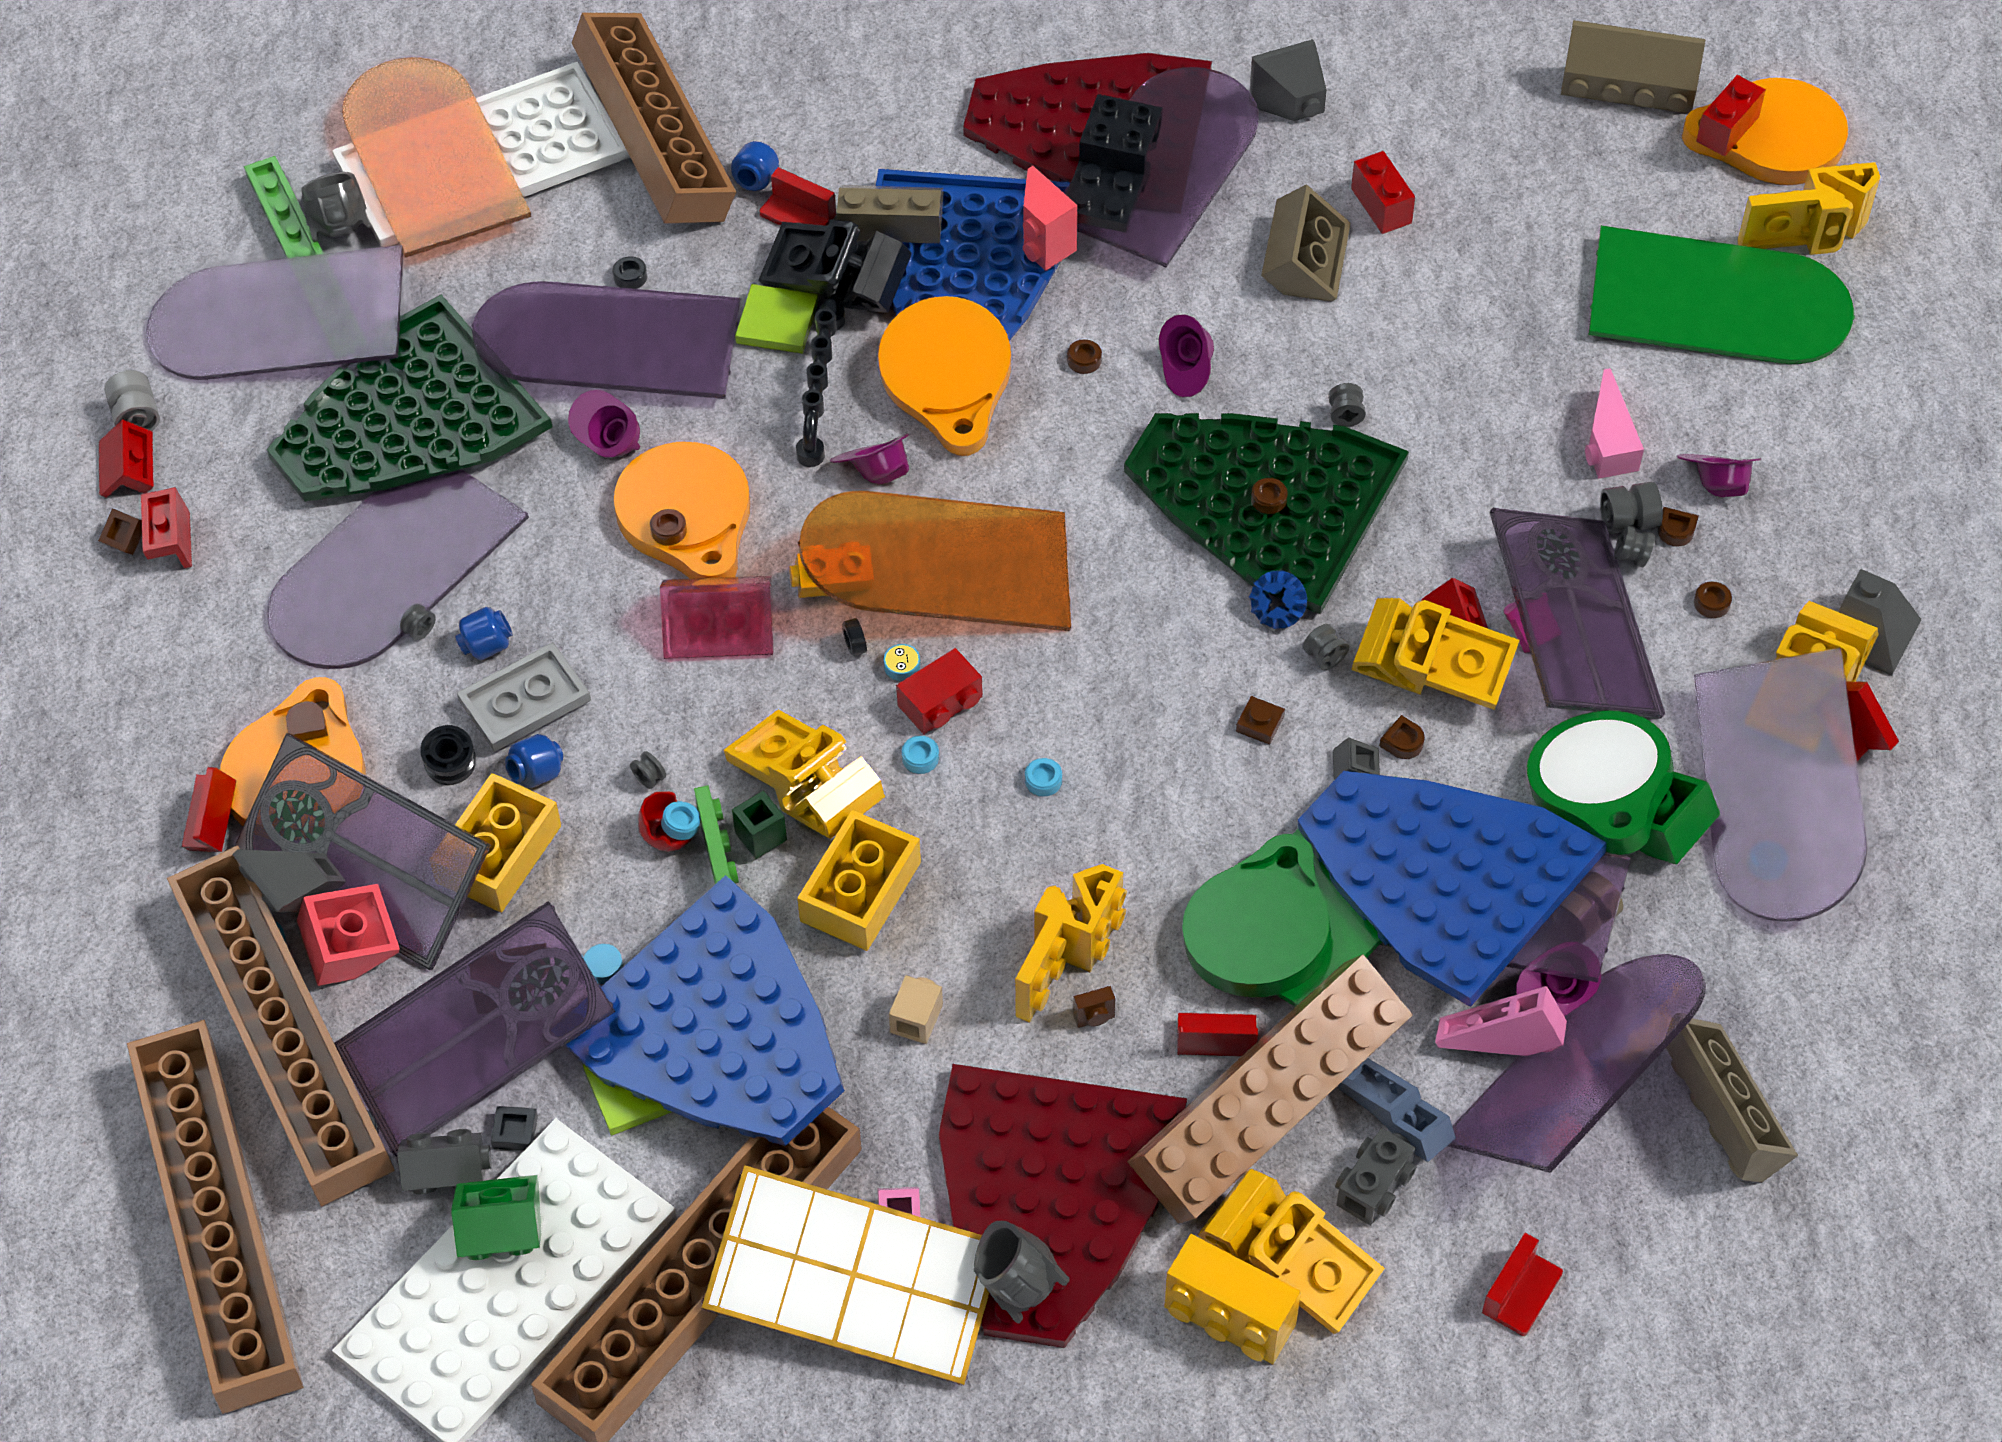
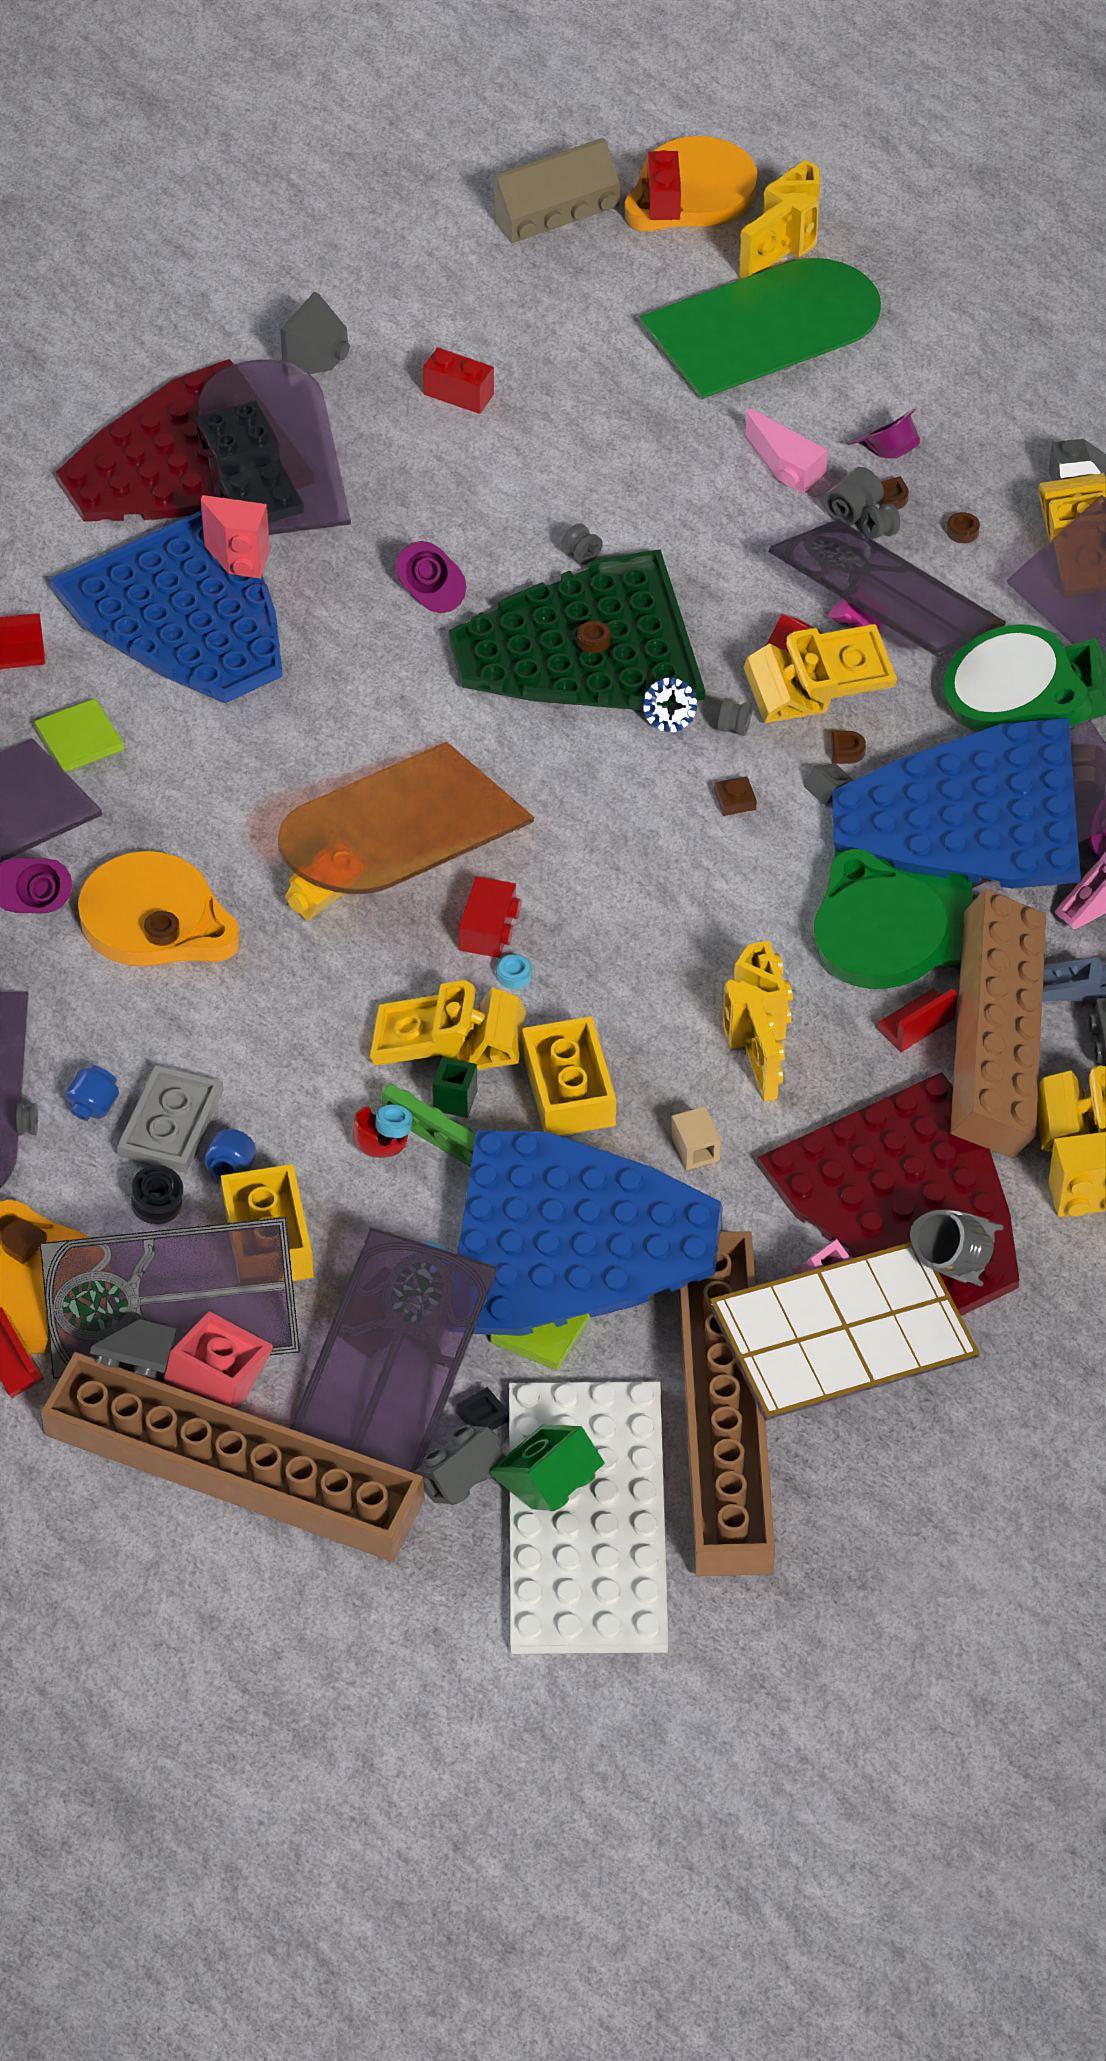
camera: 40 degrees left, 5 degrees down
medium nougat brick [127,1020,304,1414] -> none
dark grey bush [630,751,666,789] -> none
clear pink slope [660,575,774,659] -> none
black piece [758,220,912,313] -> none
black bar [796,299,846,467] -> none
magenta piece [830,433,909,484] -> none
dark tan slope [837,185,944,243] -> none
black tile [842,618,867,656] -> none
light orange piece [878,296,1011,456] -> none
tile [884,644,921,681] -> none
medium azure tile [1025,758,1062,797] -> none
reddish brown tile [1067,339,1102,374] -> none
reddish brown plate [1073,986,1116,1028] -> none
dark tan slope [1261,184,1351,302] -> none

